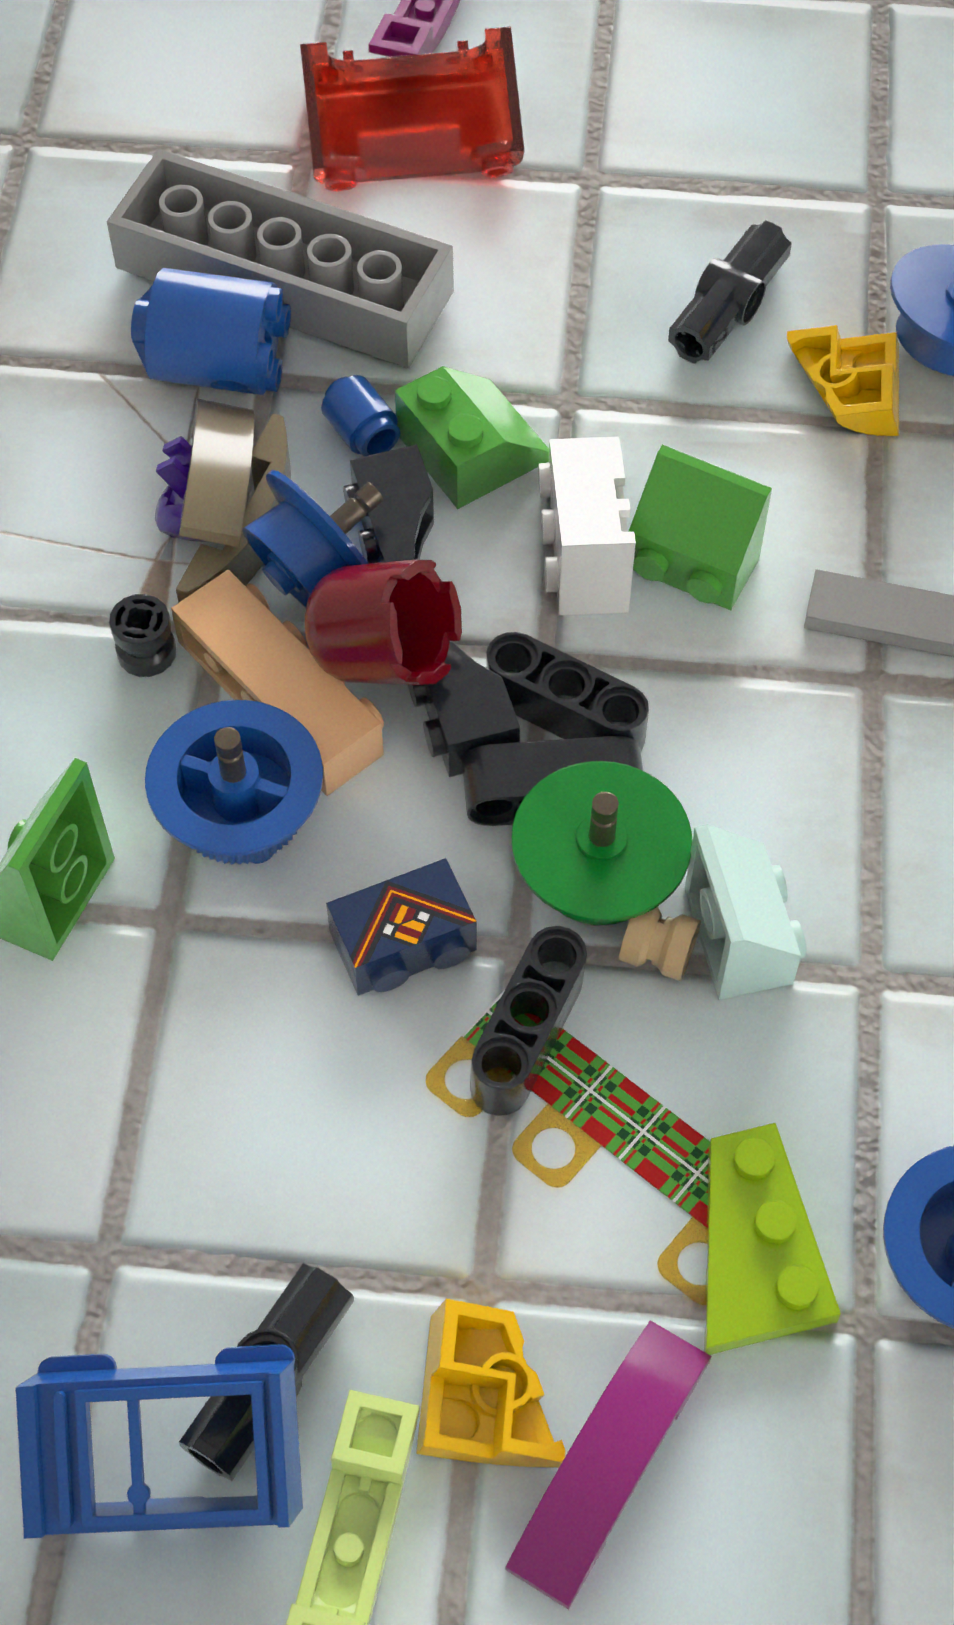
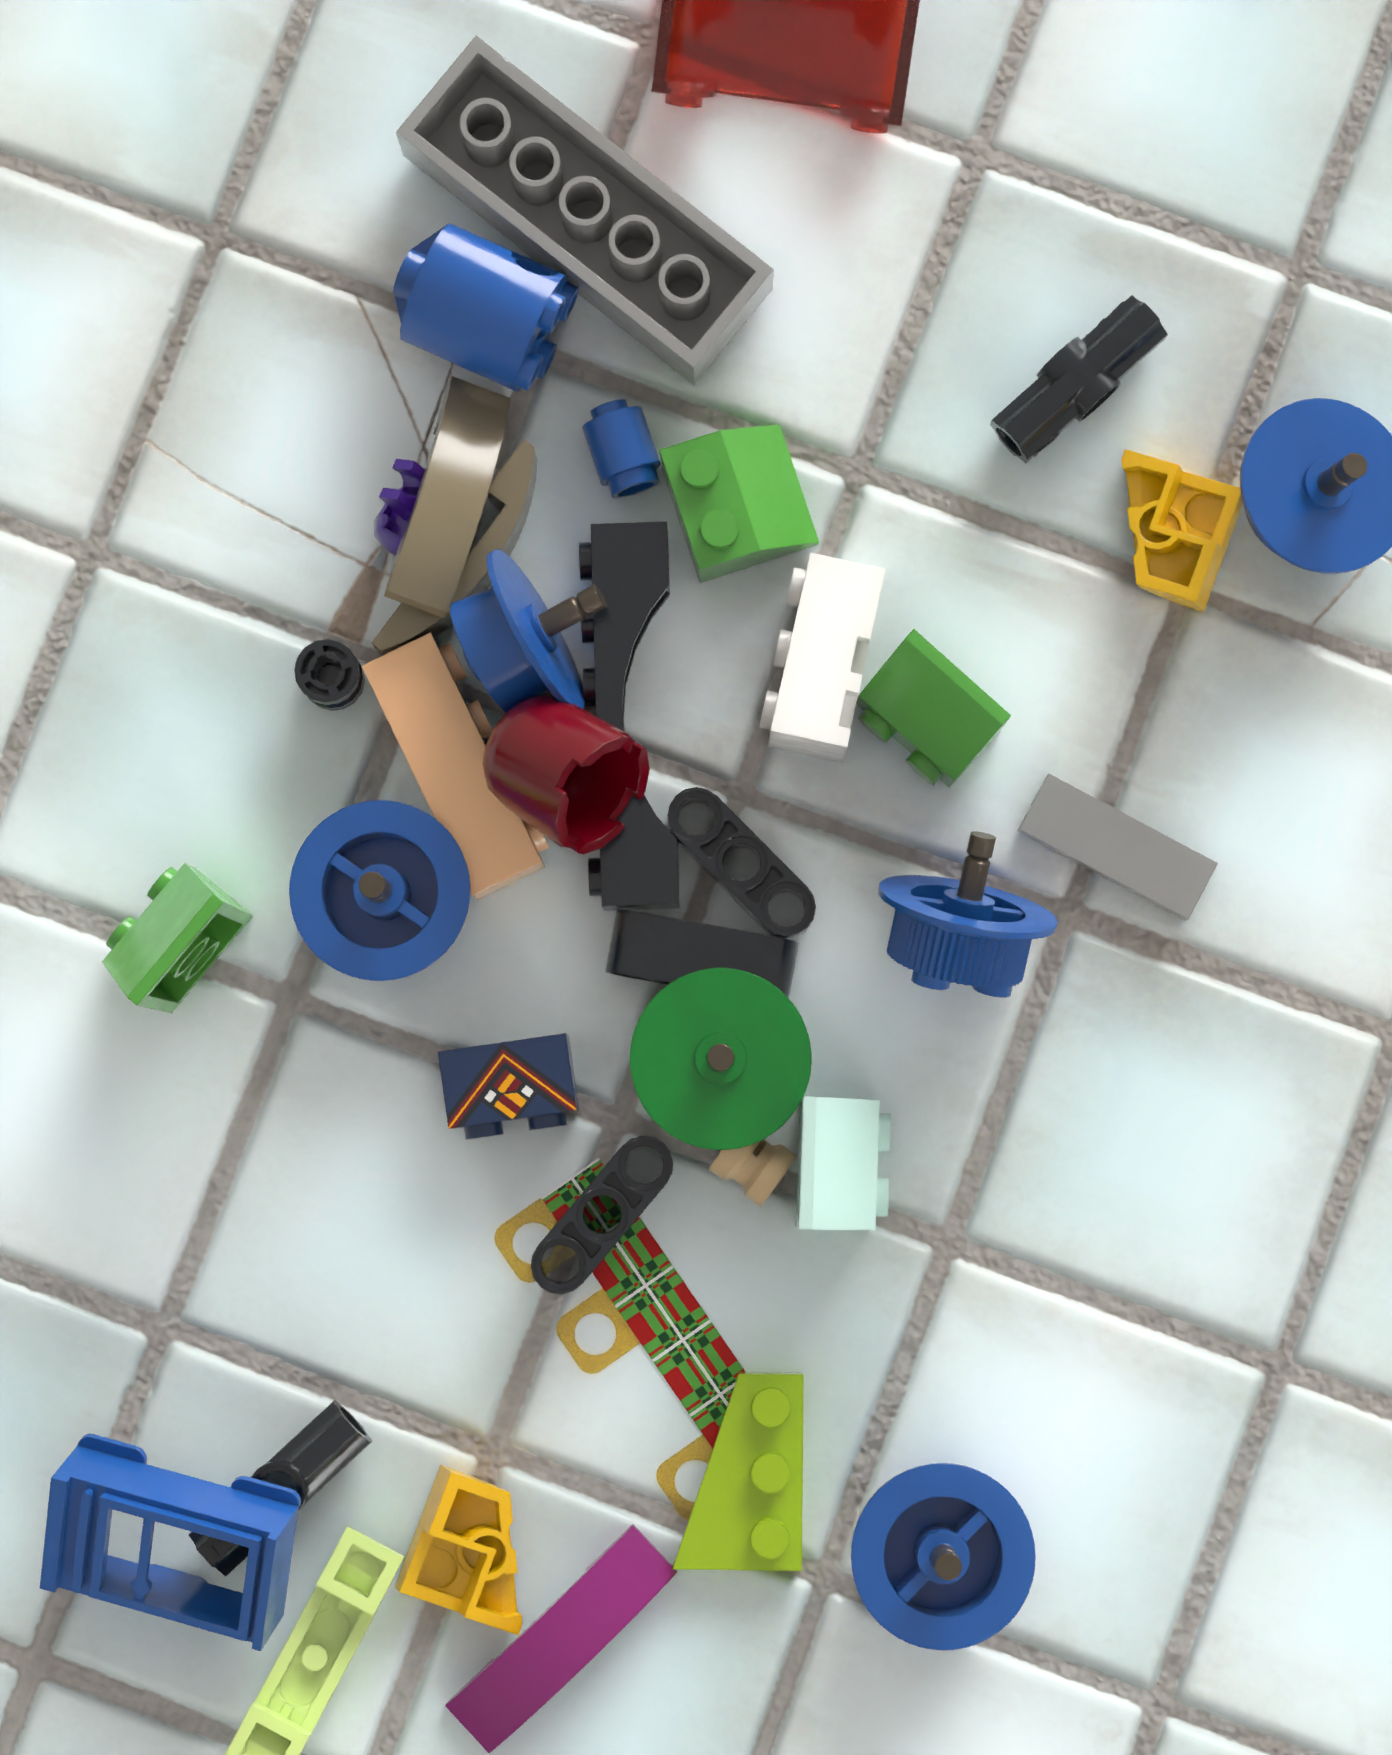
camera: 20 degrees right, 25 degrees up
none -> blue piece [878,831,1057,998]

